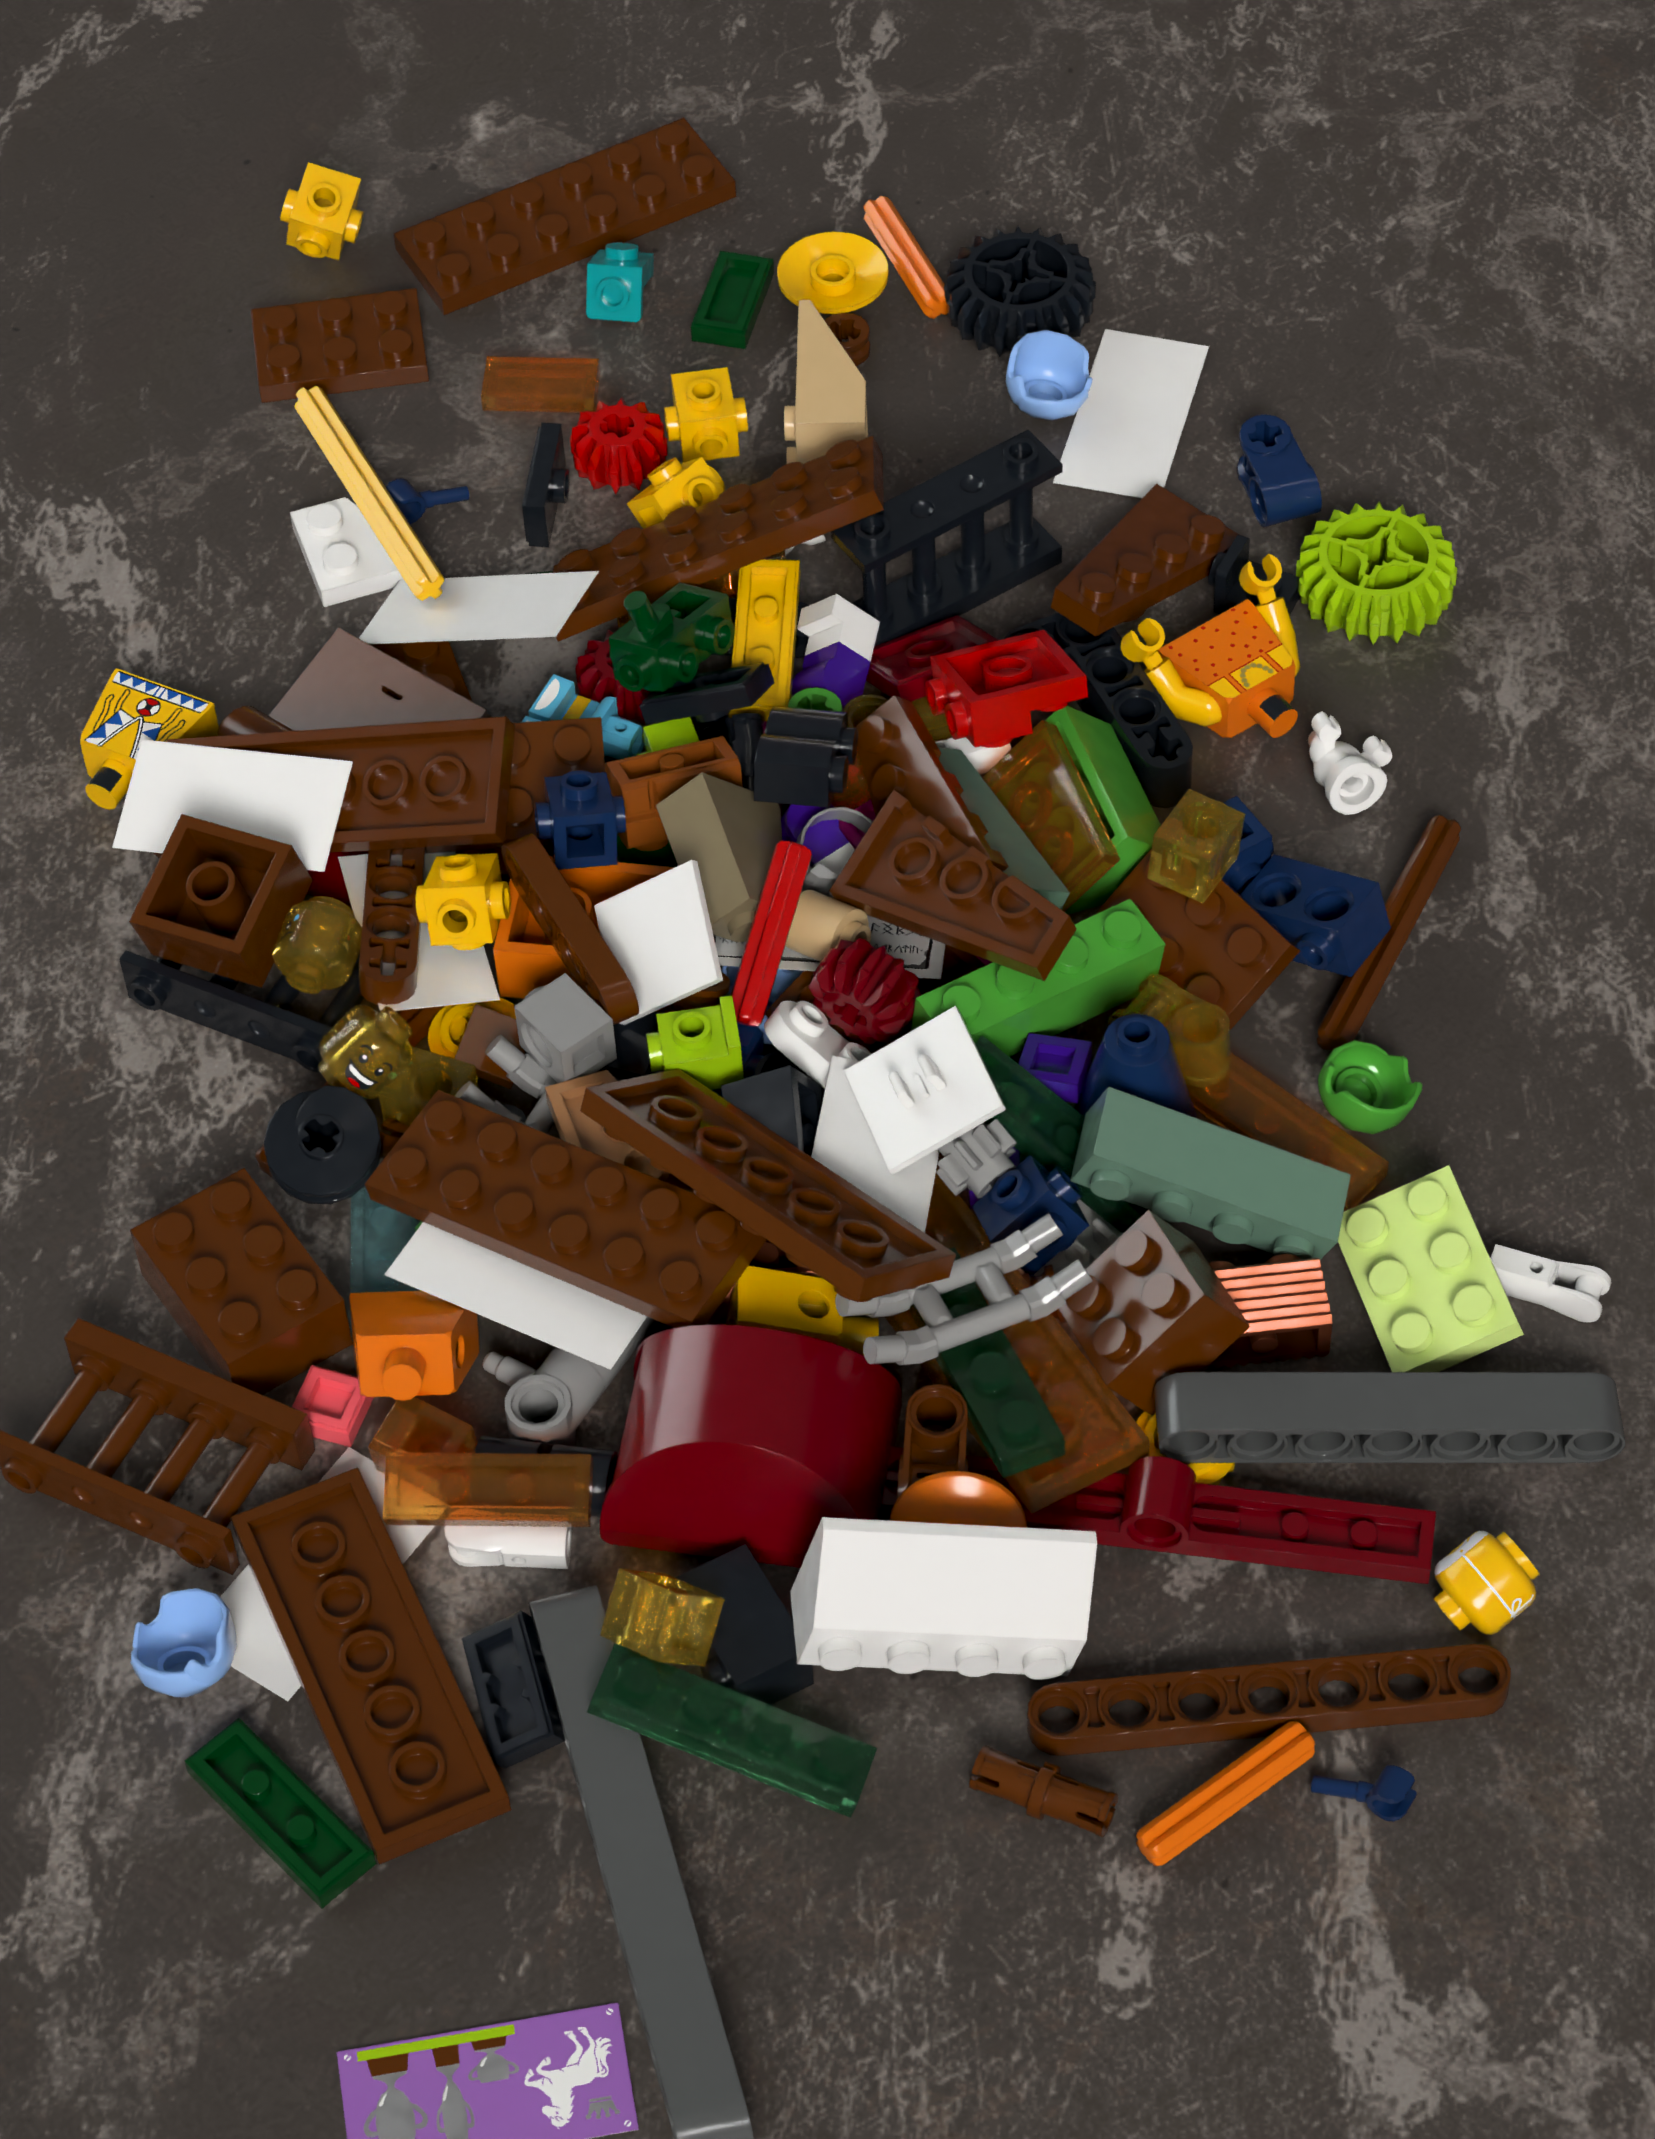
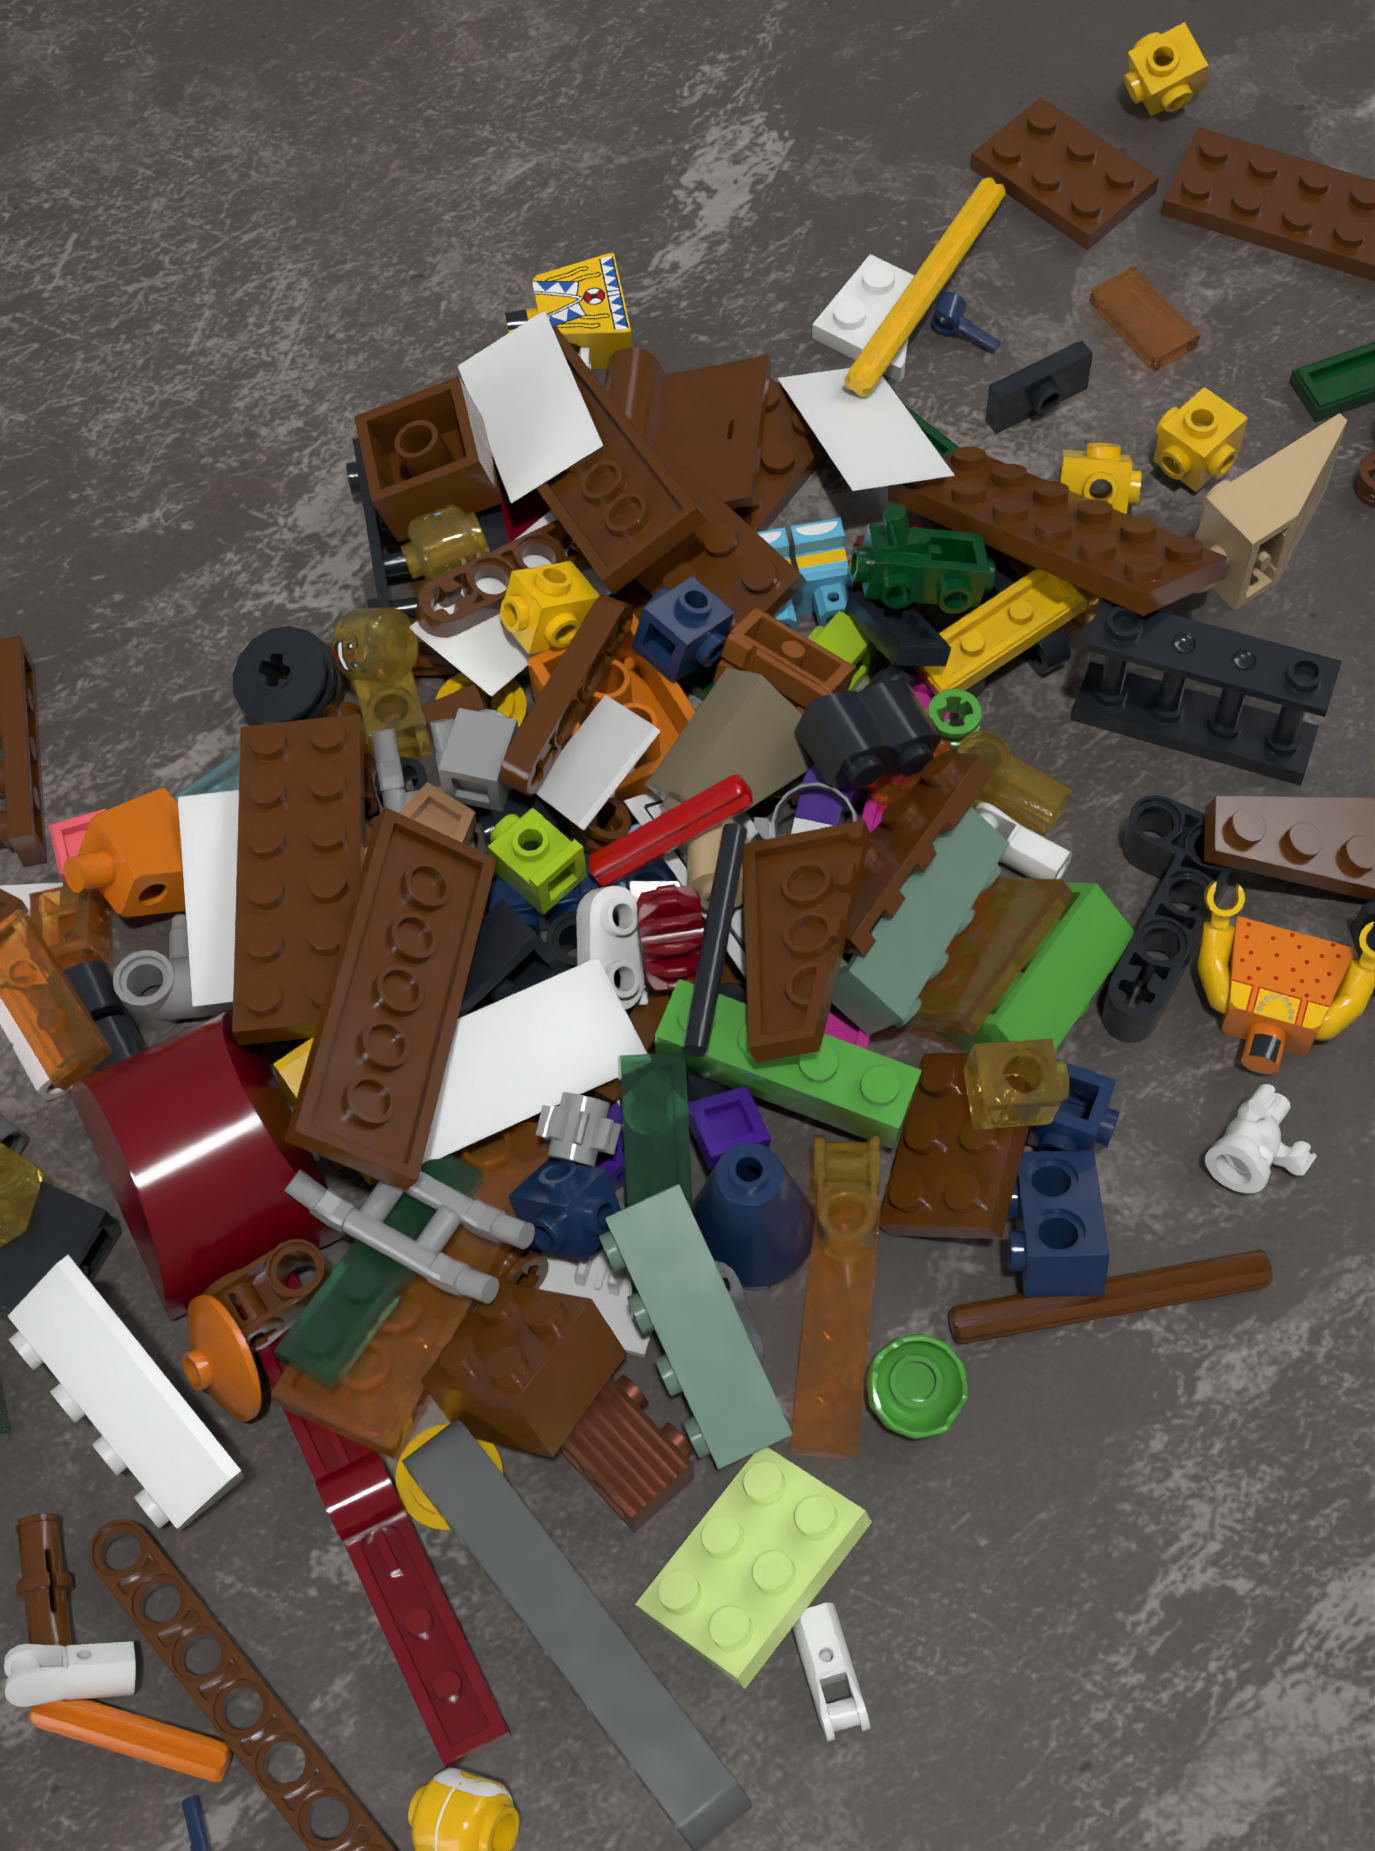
camera: 55 degrees right, 10 degrees up
reddish brown brick [130,1168,353,1395] -> none
red gear [570,397,668,494] -> none
teal bracket [586,243,654,322] -> none
leg [792,594,880,710] -> none
white piece [844,1006,1006,1175] -> none
dark red tile [866,615,998,702] -> none
red plate [925,630,1088,748] -> none
none -> white bar [4,1641,136,1707]
none -> black bar [682,823,748,1057]

